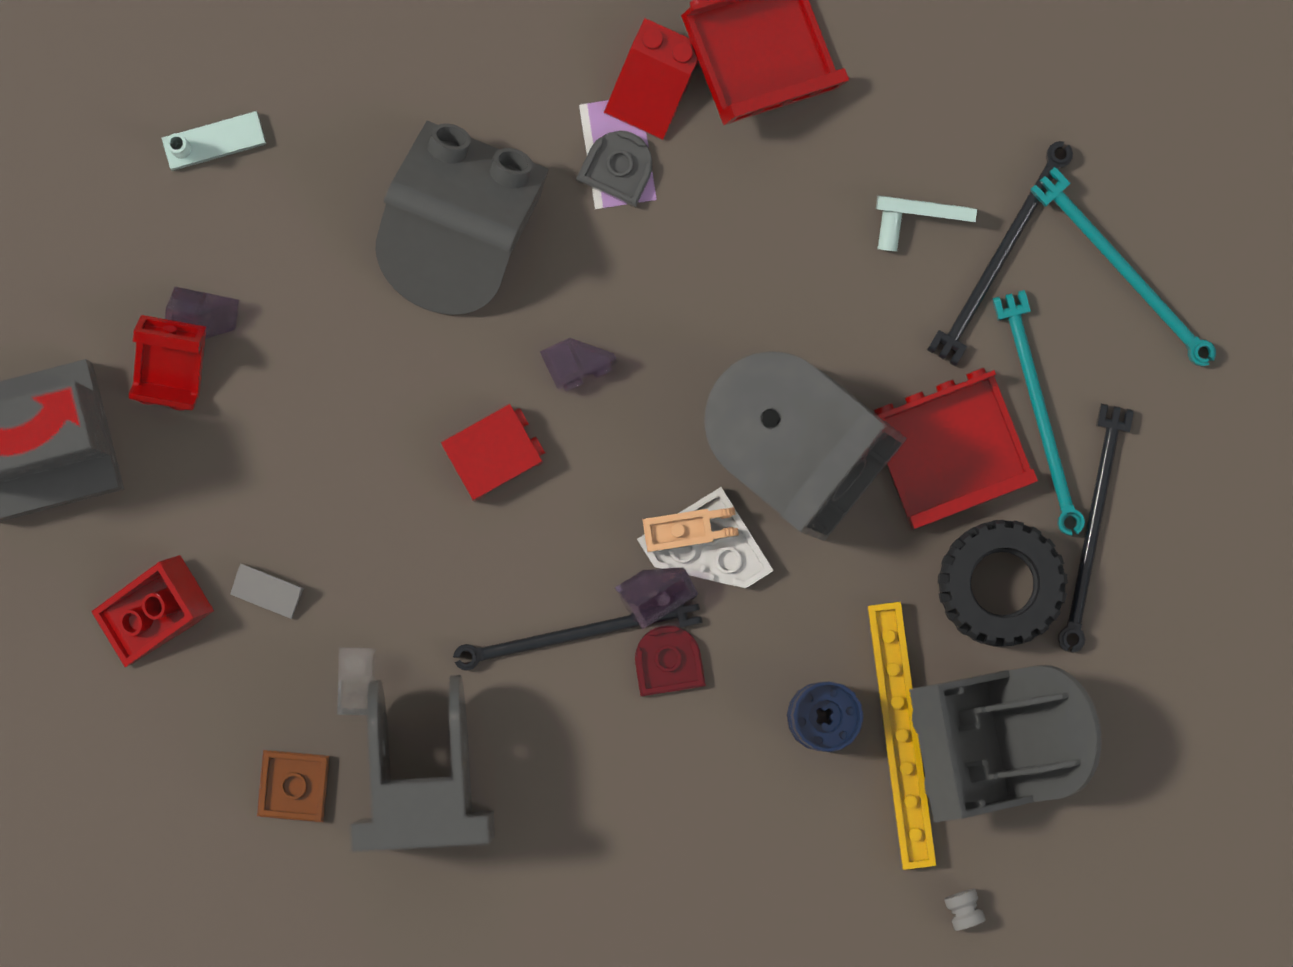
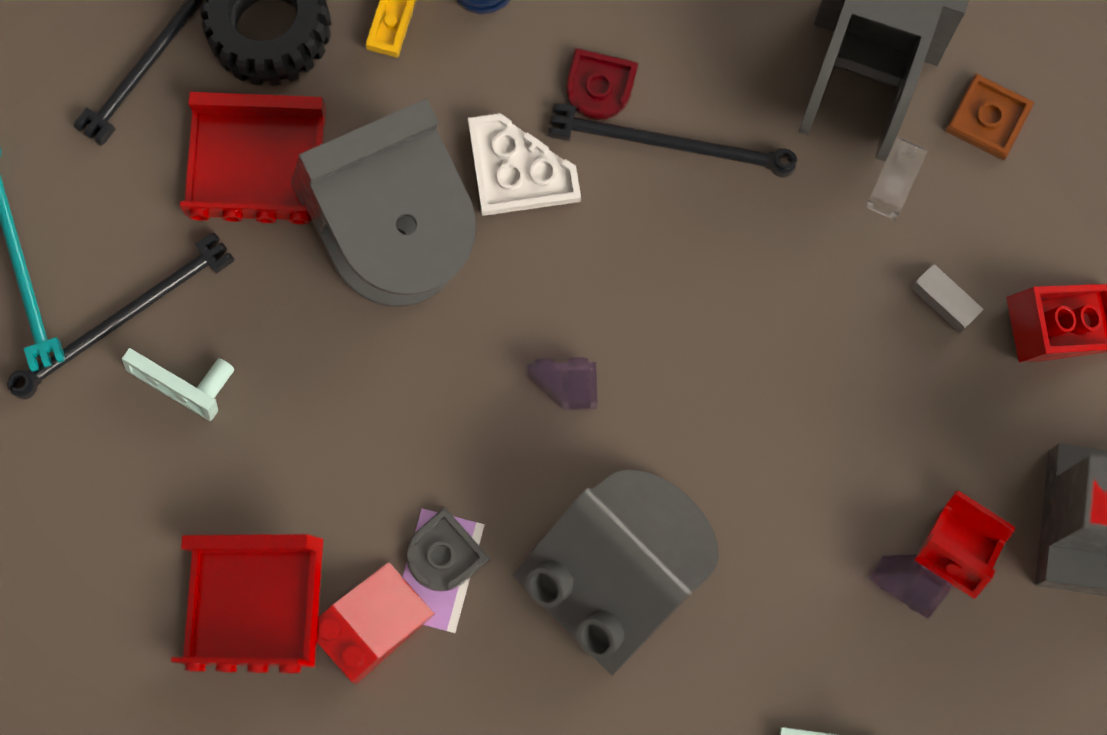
camera: 160 degrees left, 10 degrees down
red panel [440,404,545,502] -> none
clear purple slope [615,567,698,629] -> none
light nougat hinge [642,507,739,552] -> none
teal hinge [992,290,1085,536] -> none

